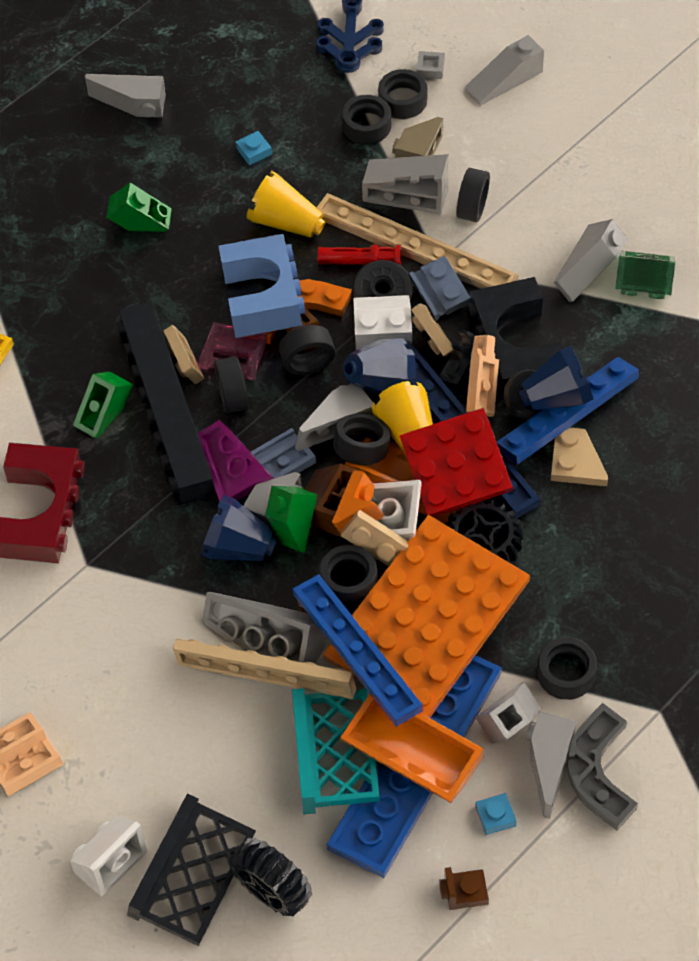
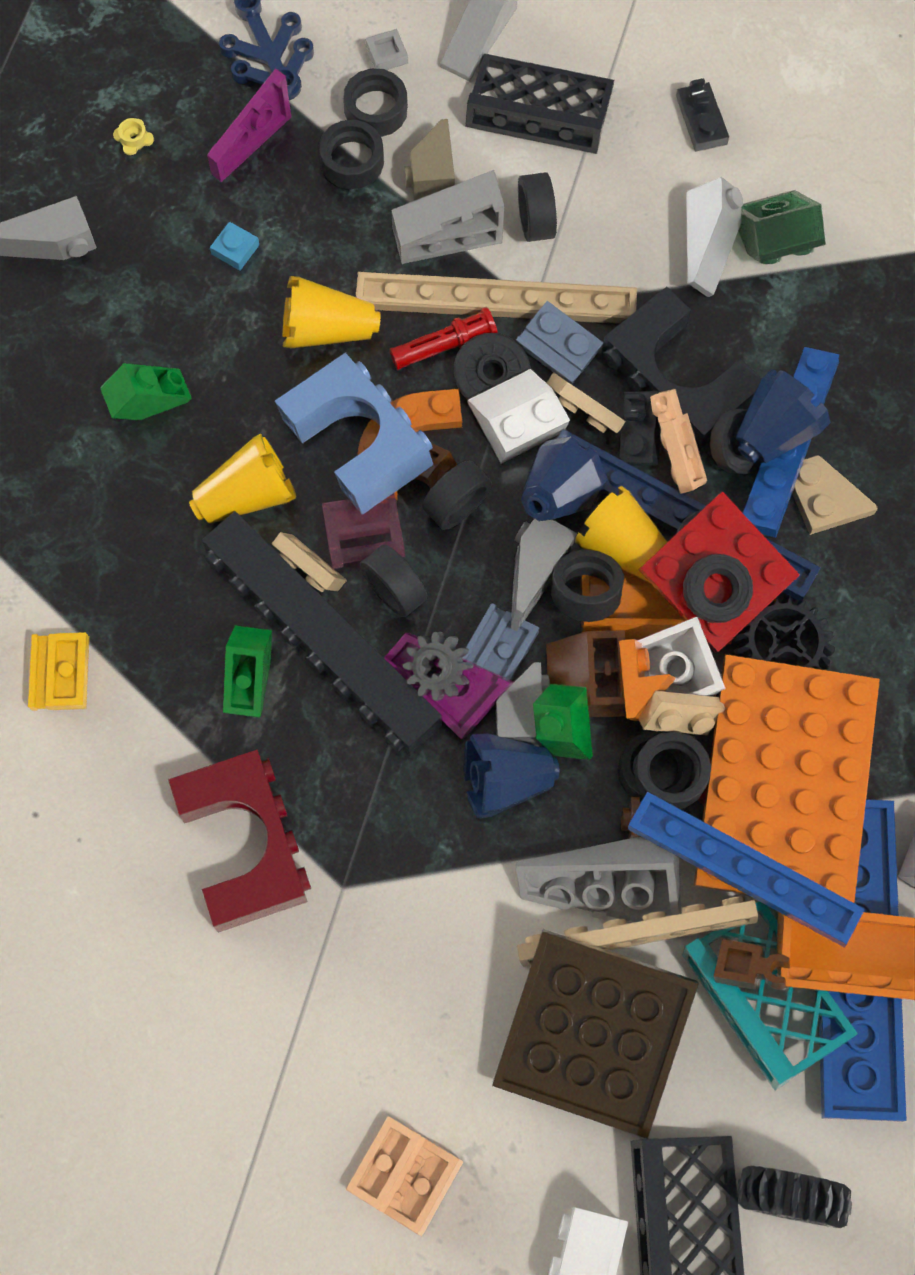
camera: 30 degrees left, 15 degrees up
none -> light yellow plate [113,118,154,155]
none -> yellow cone [189,434,296,524]
none -> magenta wing [207,68,291,182]
none -> dark grey gear [403,632,473,701]
none -> black fence [465,53,615,154]
none -> dark brown plate [492,929,699,1139]
none -> black plate [676,78,729,152]
none -> black tyre [683,554,753,623]
none -> reddish brown plate [714,939,790,990]

